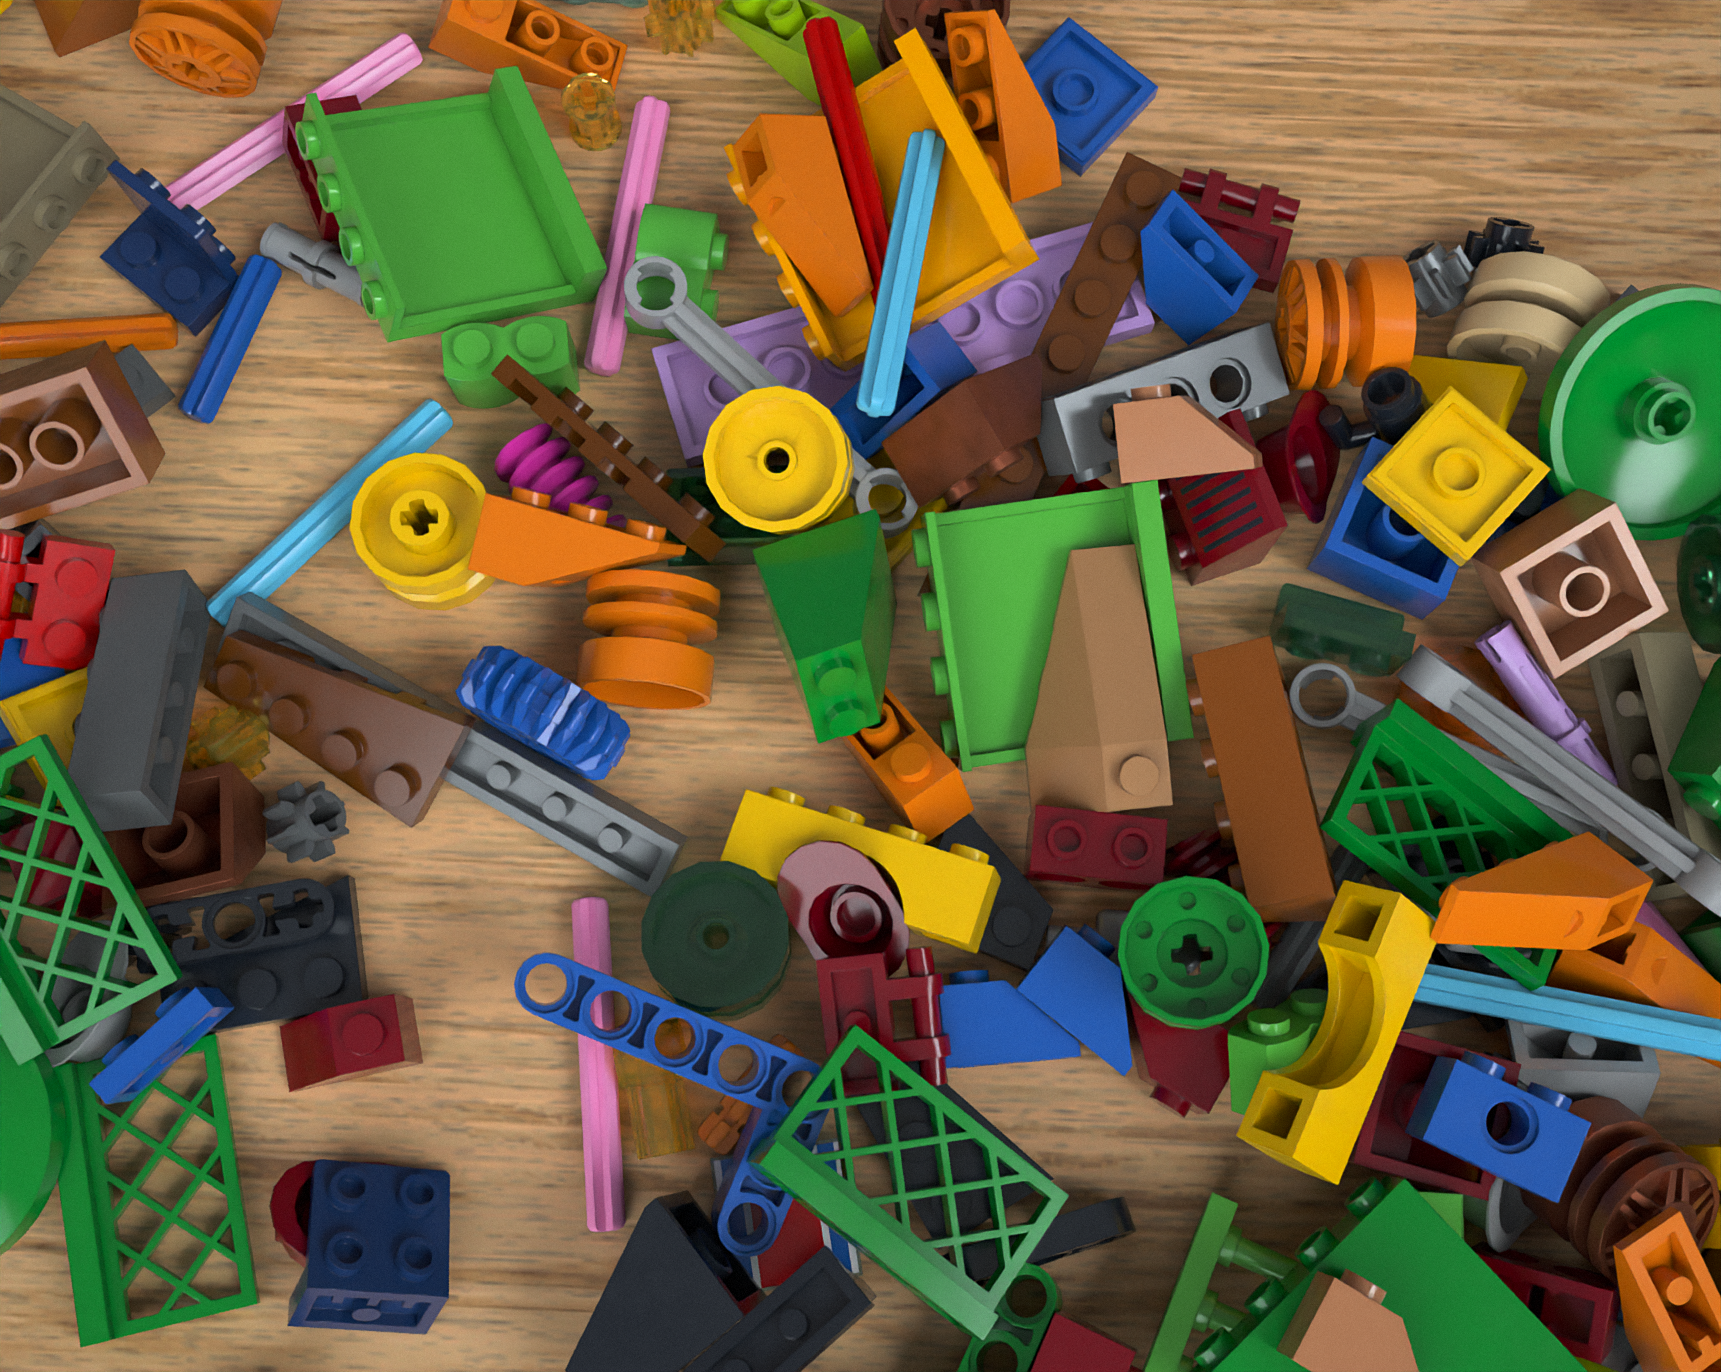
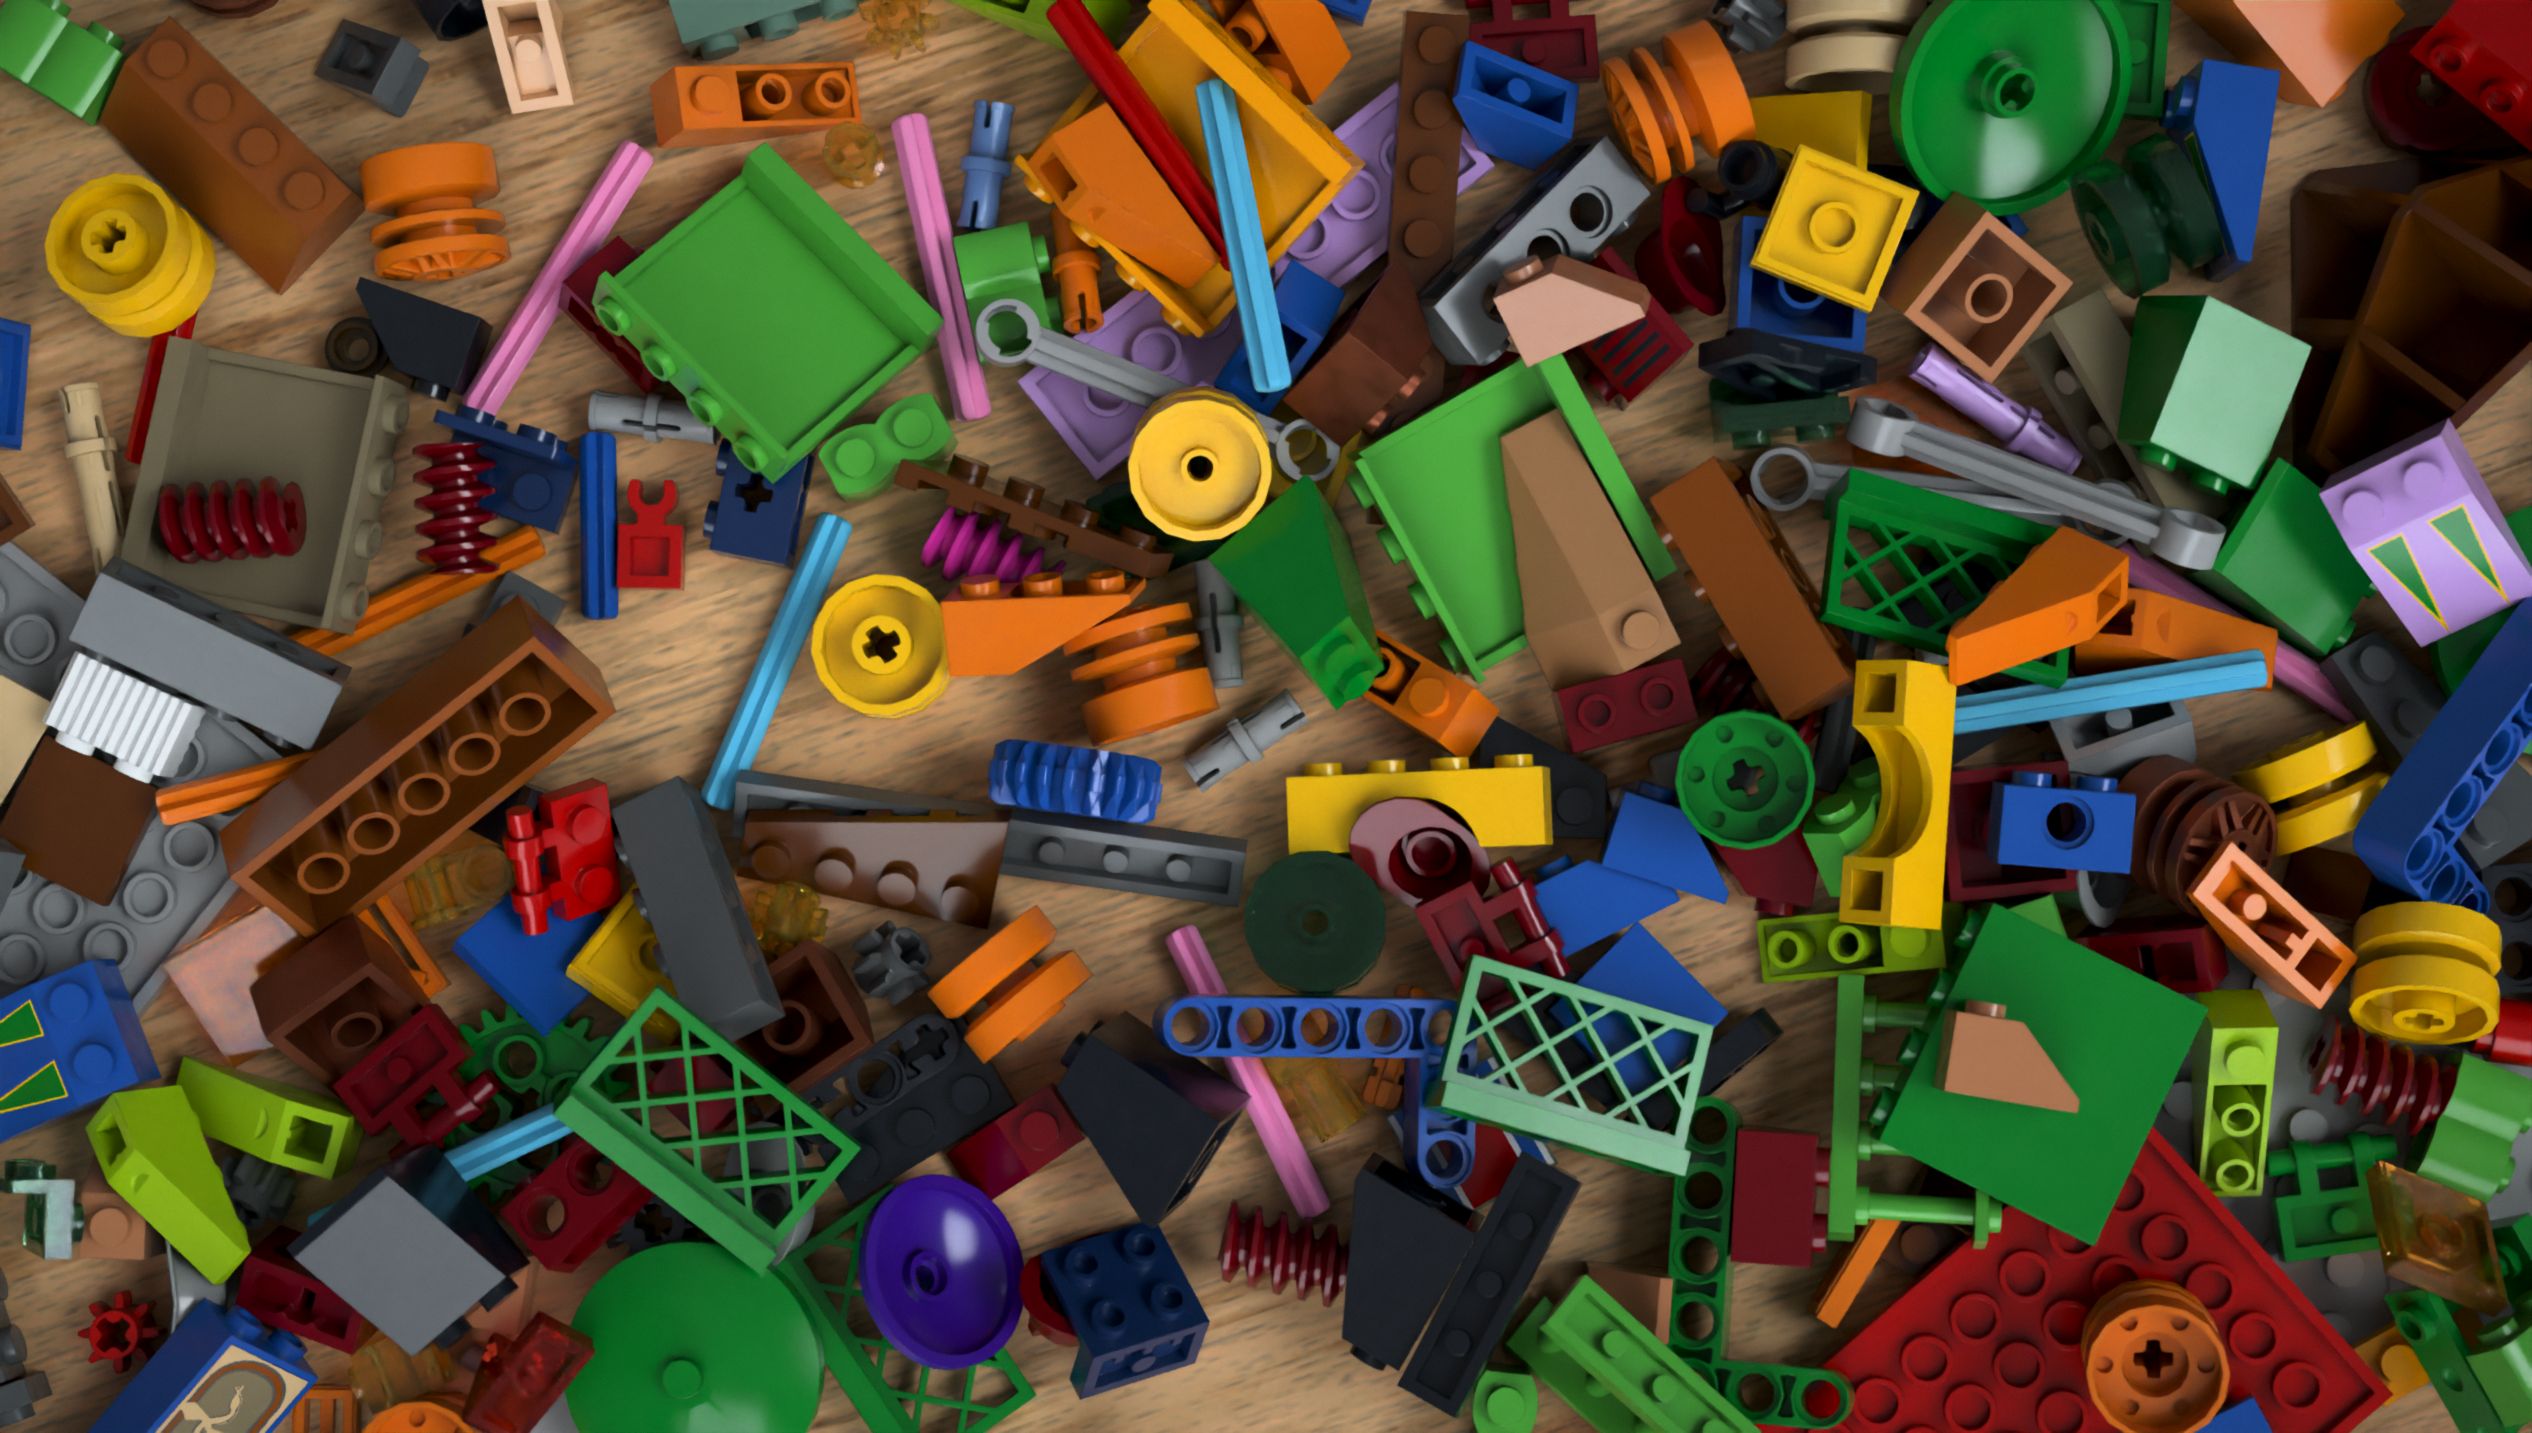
camera: 20 degrees left, 10 degrees up
blue plate [88,987,235,1104] -> none
none -> dark brown plate [325,317,389,378]
none -> black slope [356,277,493,403]
none -> dark red piece [412,443,500,575]
none -> red plate [617,479,686,591]
none -> dark blue brick [703,438,818,570]
none -> dark purple dish [858,1174,1024,1370]
none -> orange wheel [927,905,1094,1064]
none -> medium blue pin [957,100,1015,232]
none -> orange pin [1049,206,1104,334]
none -> black slope [1057,1011,1252,1229]
none -> light grey pin [1181,688,1309,793]
none -> light grey pin [1193,559,1245,689]
none -> dark red piece [1217,1199,1350,1308]
none -> blue tile [1546,922,1729,1105]
none -> black wing [1698,328,1877,409]
none -> lime slope [1756,901,1965,983]

